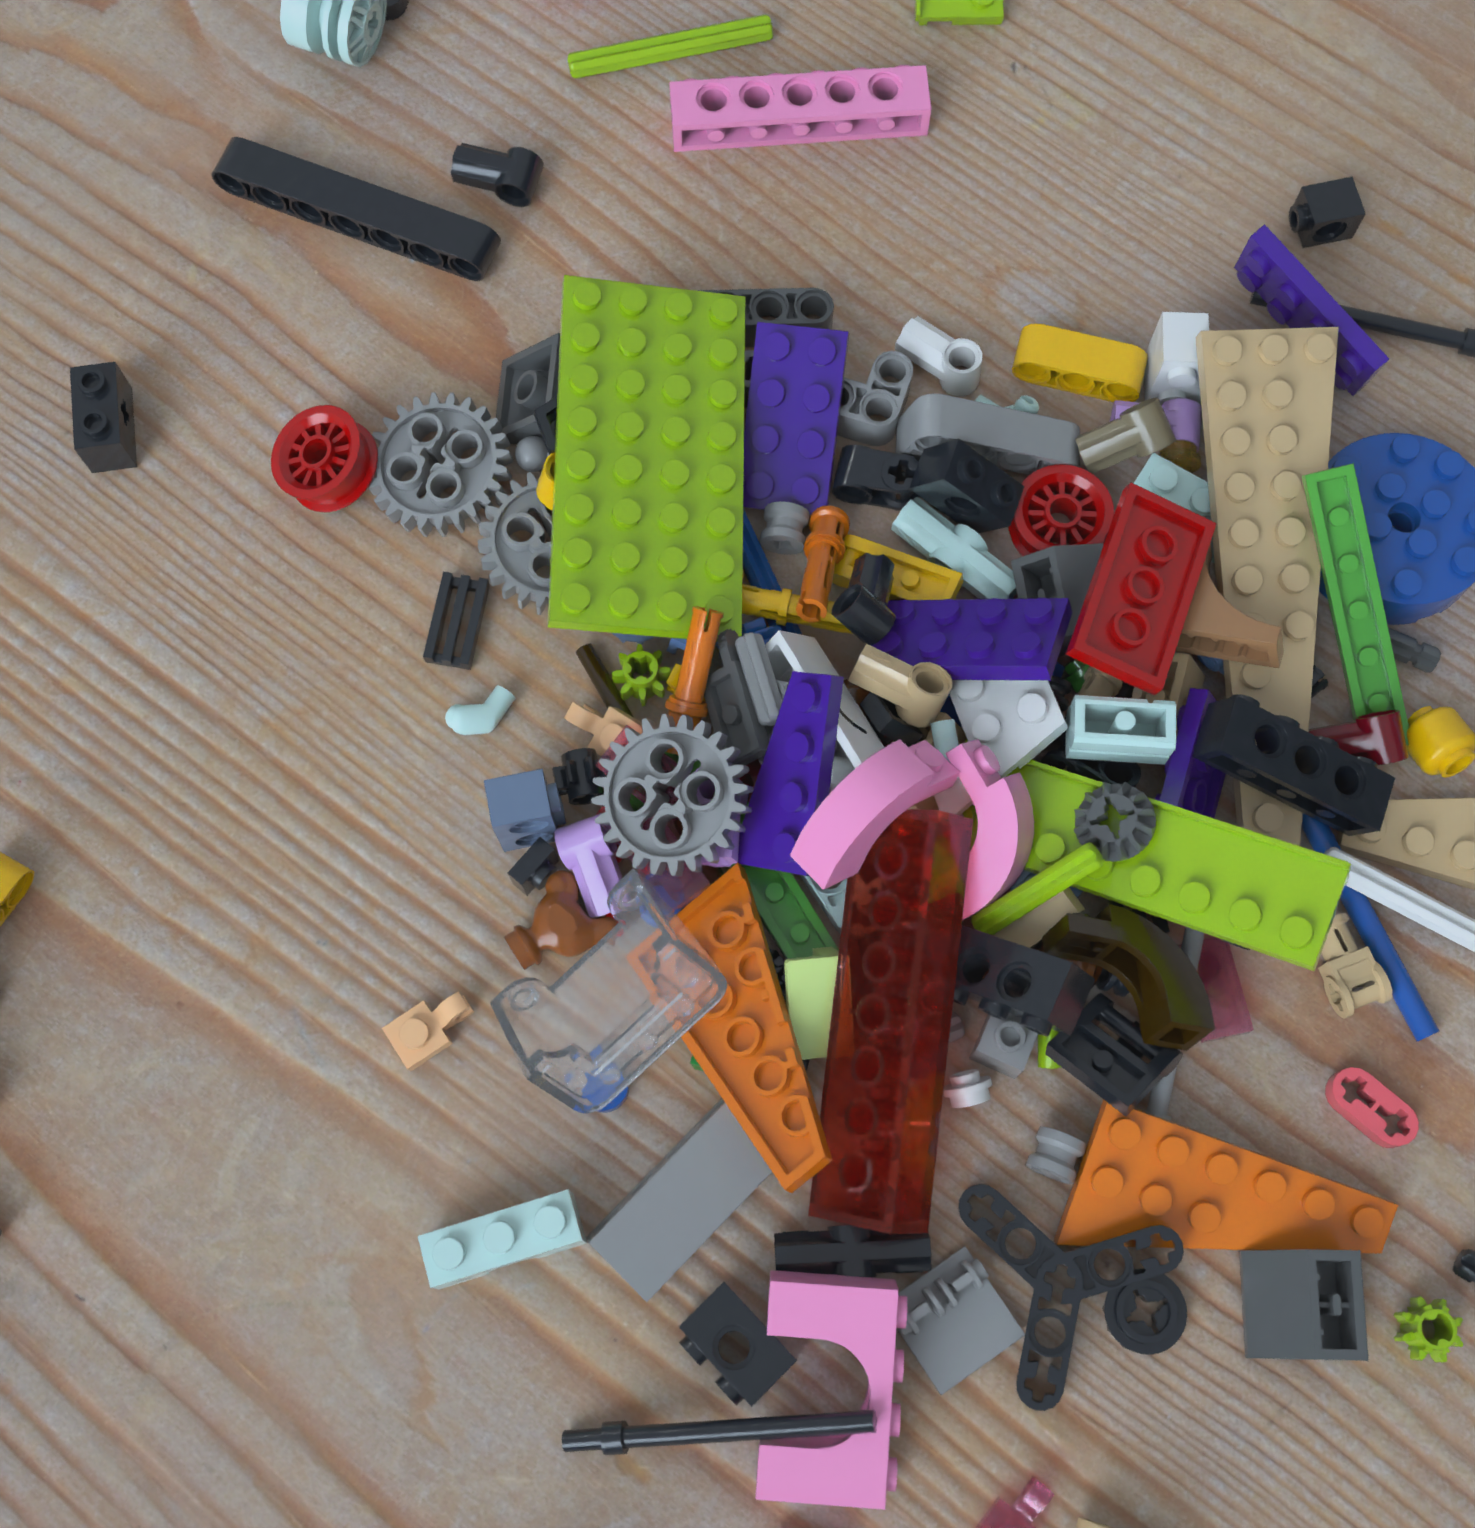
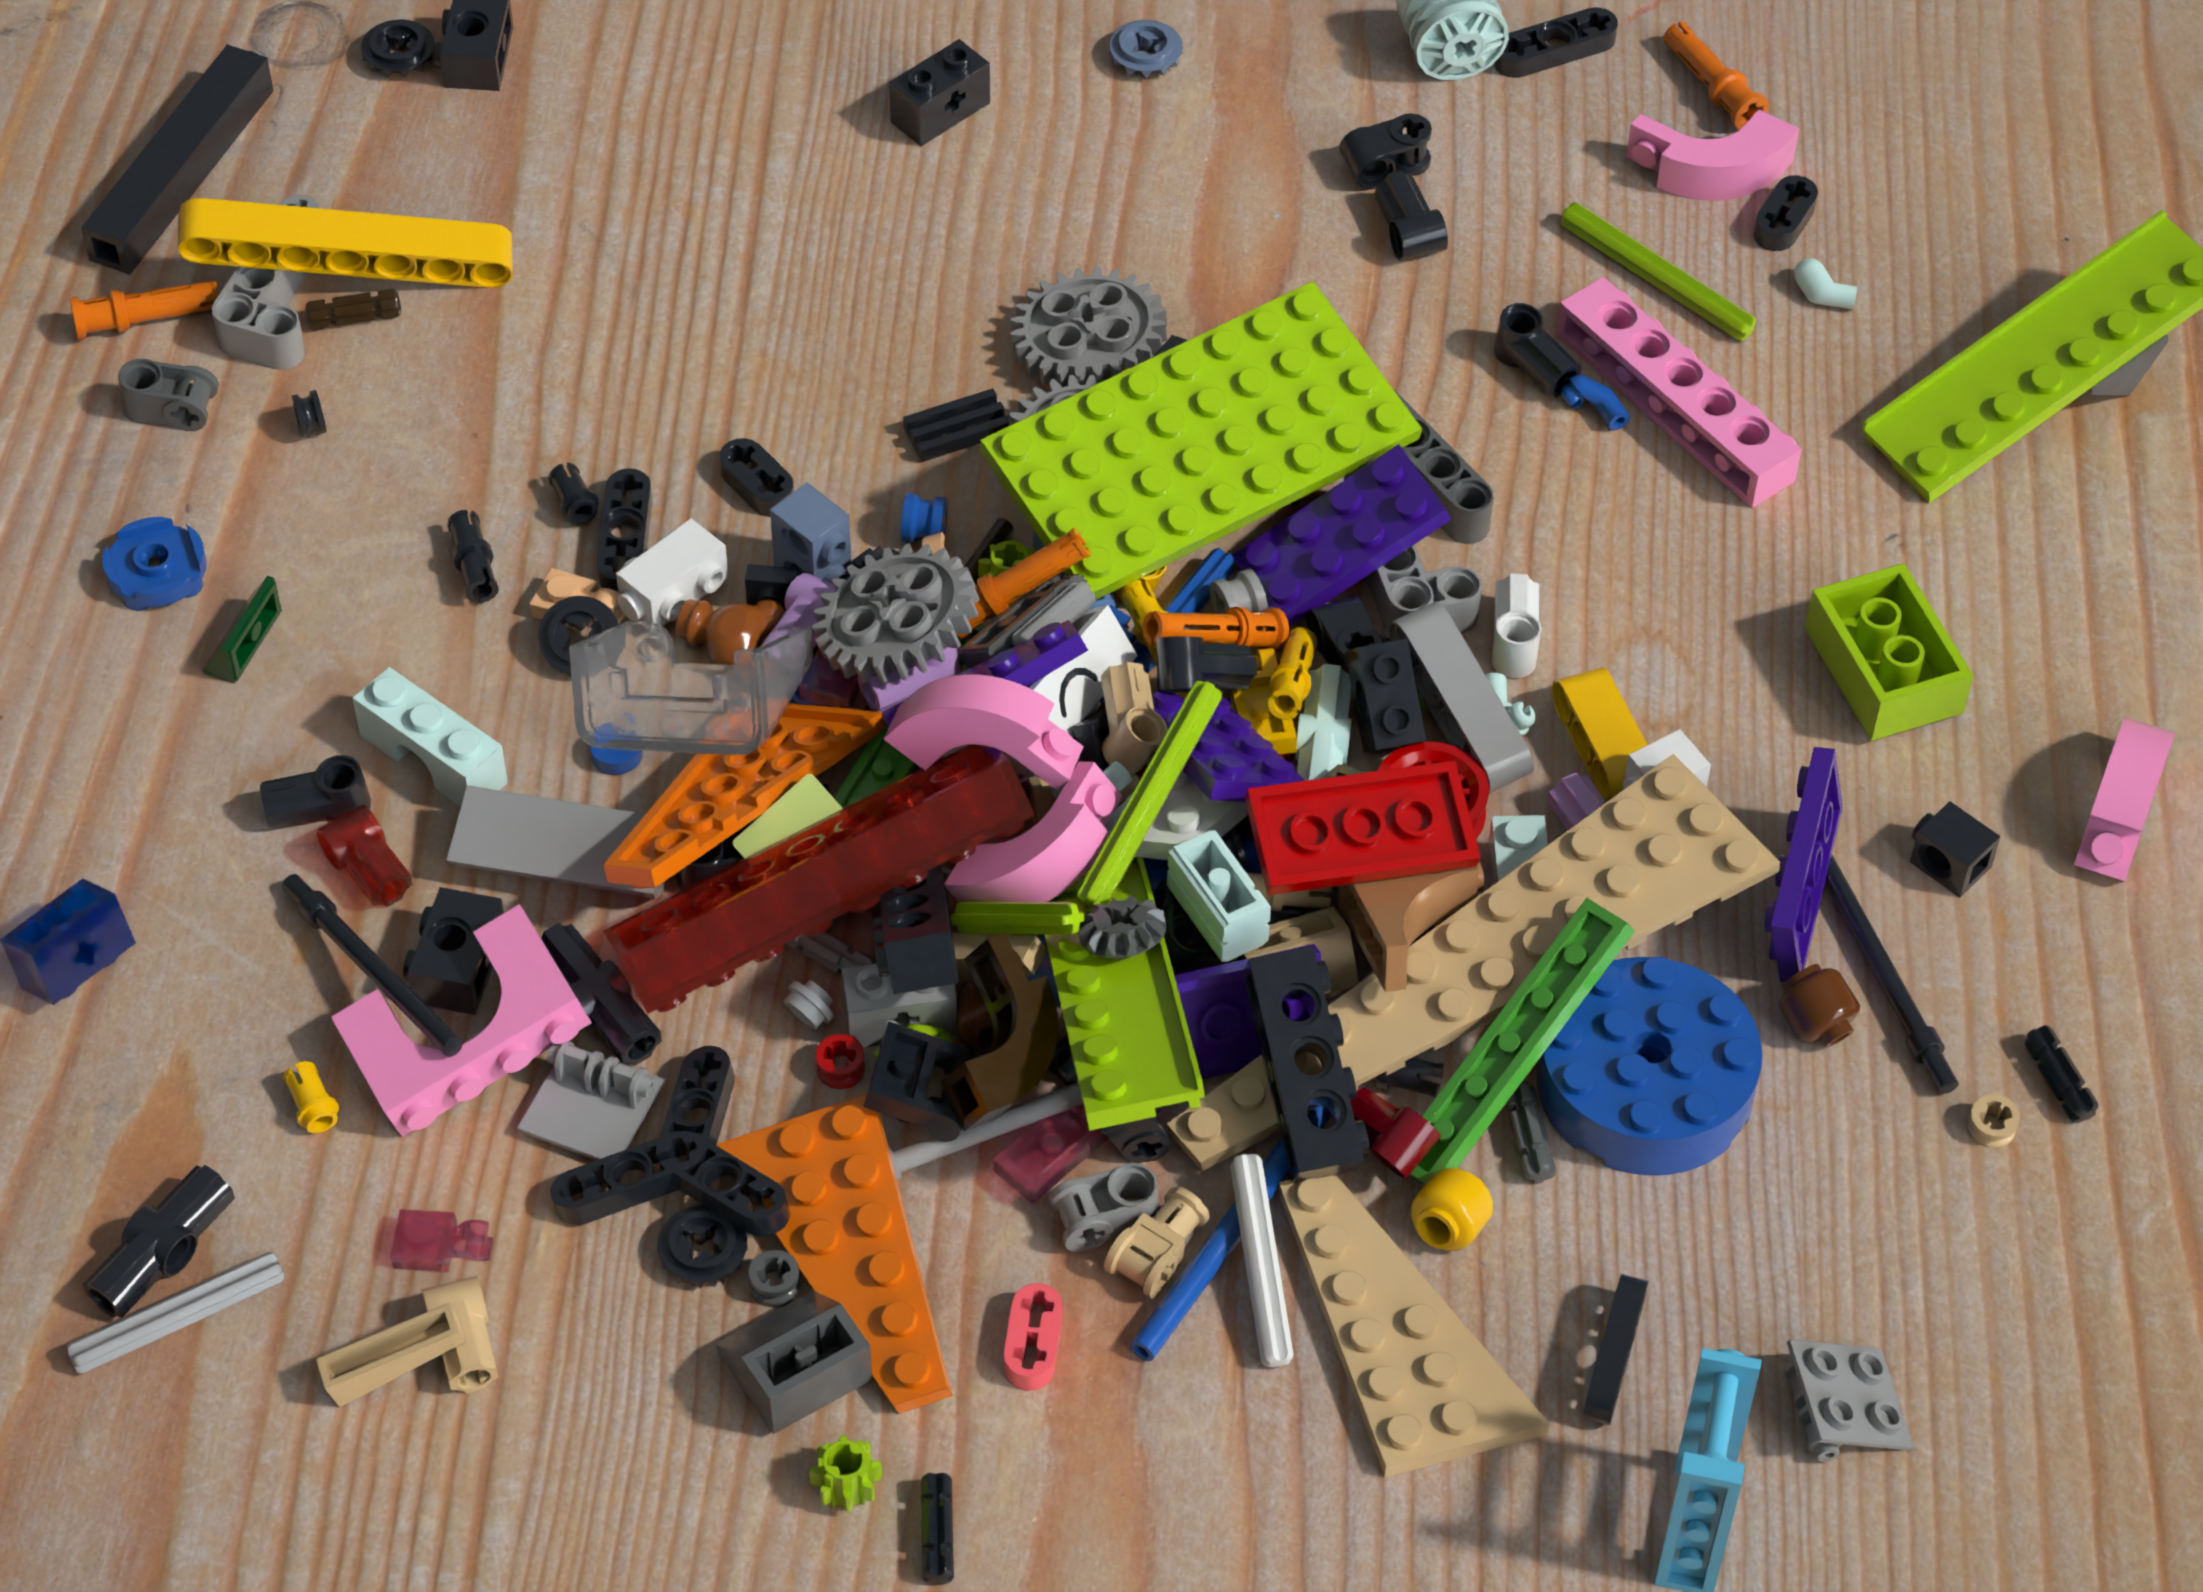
camera: 55 degrees right, 20 degrees down
black beam [211,137,501,281] -> none
red wheel [271,405,378,513] -> none
light aqua arm [445,685,516,735] -> none
light grey wheel [1026,1126,1087,1185] -> none
dark tan piece [1075,397,1176,474] -> none
none -> blue plate [102,517,207,611]
none -> dark green slope [203,576,282,684]
none -> black piece [260,755,371,828]
none -> black bush [291,390,327,438]
none -> clear red piece [316,805,413,907]
none -> black pin [447,510,499,603]
none -> black gear [538,596,620,677]
none -> black pin [548,463,599,524]
none -> black beam [597,468,652,592]
none -> white brick [616,518,728,633]
none -> black beam [720,438,794,517]
none -> dark grey bush [748,1250,800,1308]
none -> red bush [815,1034,865,1090]
none -> blue wheel [901,493,948,543]
none -> light grey piece [1048,1163,1159,1252]
none -> lime axle [1077,681,1222,910]
none -> sand blue gear [1109,20,1183,79]
none -> yellow pin [1268,627,1318,720]
none -> black piece [1339,113,1432,189]
none -> black piece [1494,303,1582,398]
none -> blue arm [1560,375,1630,430]
none -> reddish brown head [1779,964,1860,1048]
none -> lime brick [1804,563,1974,741]
none -> bright pink arch [2074,717,2175,881]

